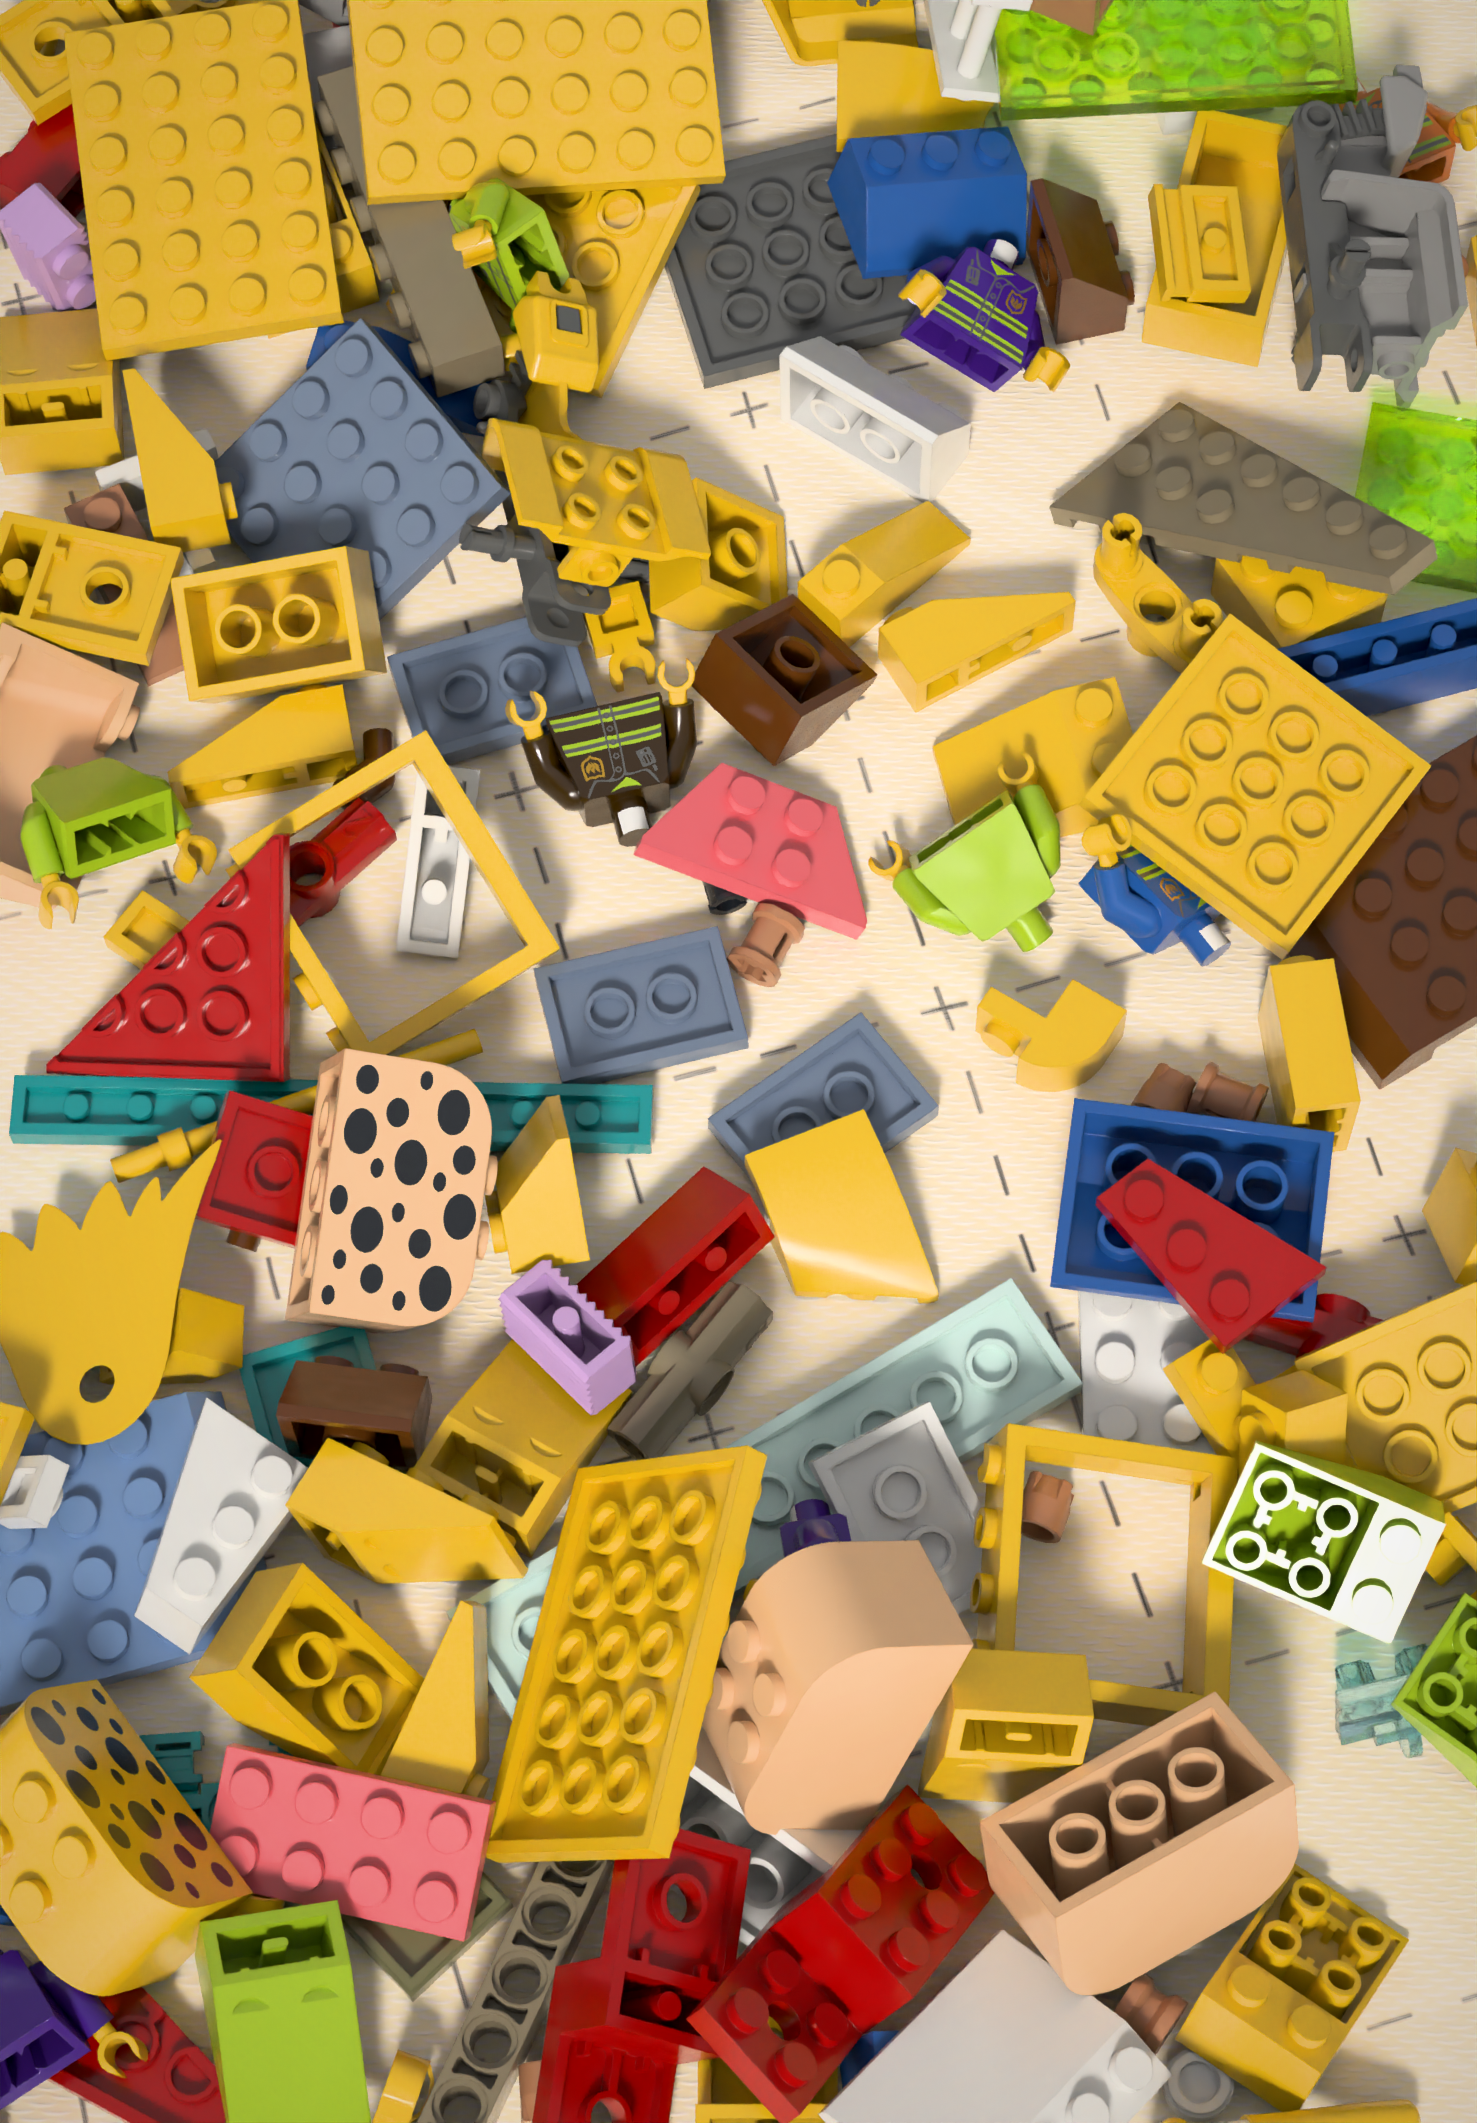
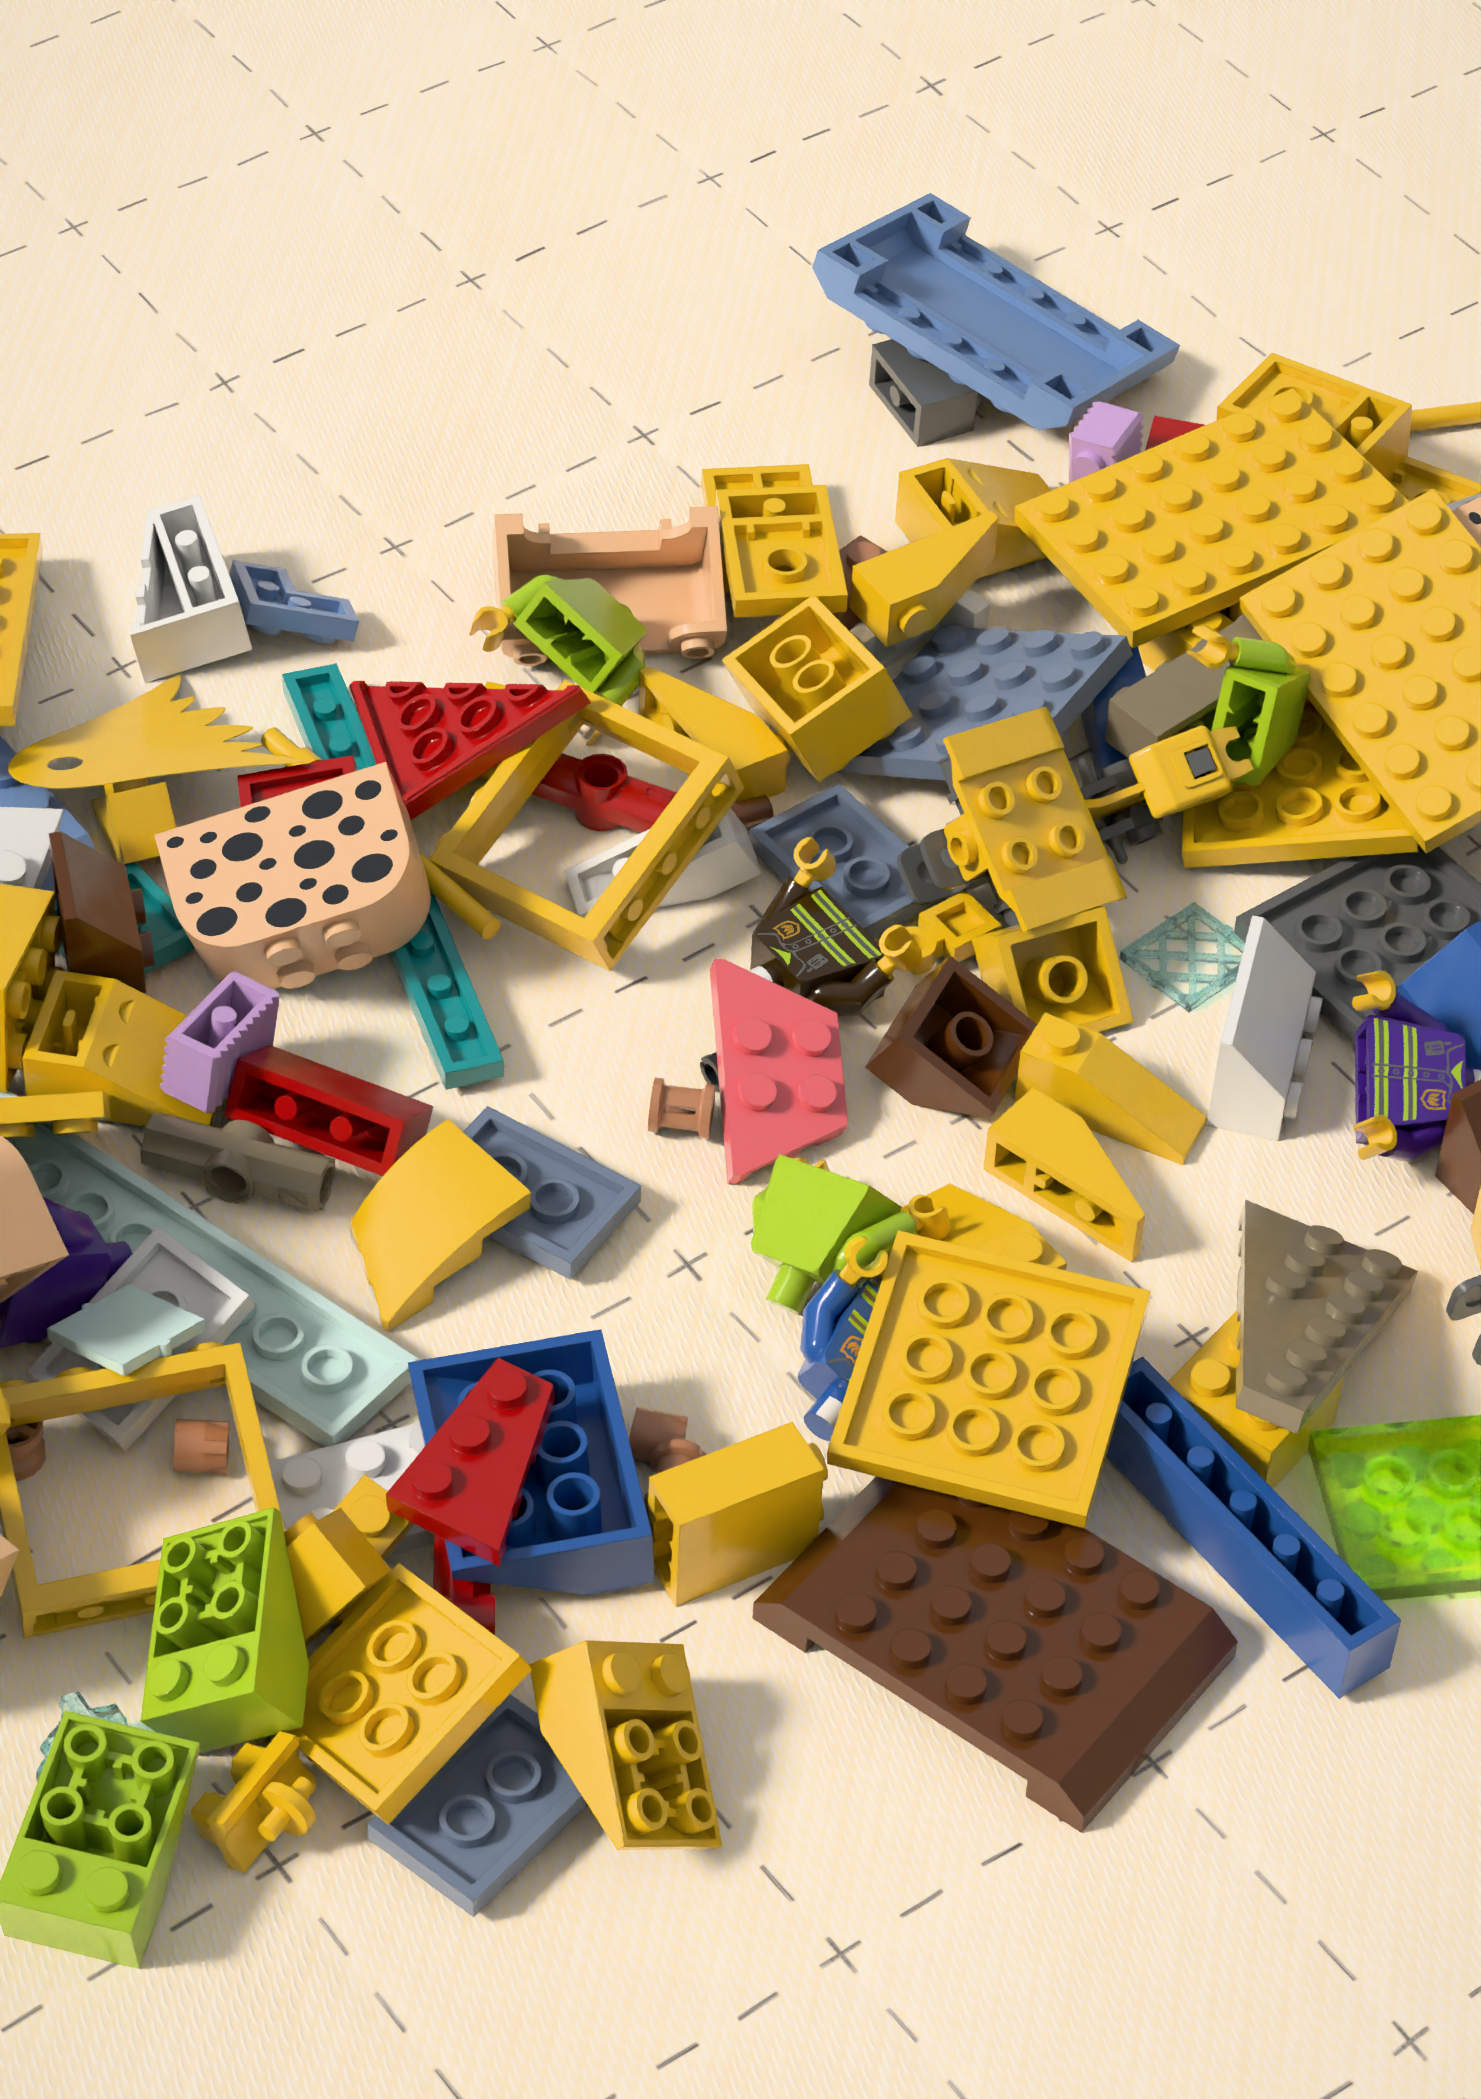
camera: 65 degrees right, 20 degrees down
yellow slope [485,1095,590,1274] -> none
sand blue plate [533,926,749,1084] -> none
yellow brick [975,979,1127,1092] -> none
yellow connector [1093,513,1223,674] -> none
none -> light aqua piece [47,1284,206,1376]
none -> clear light blue window [1119,902,1245,1013]

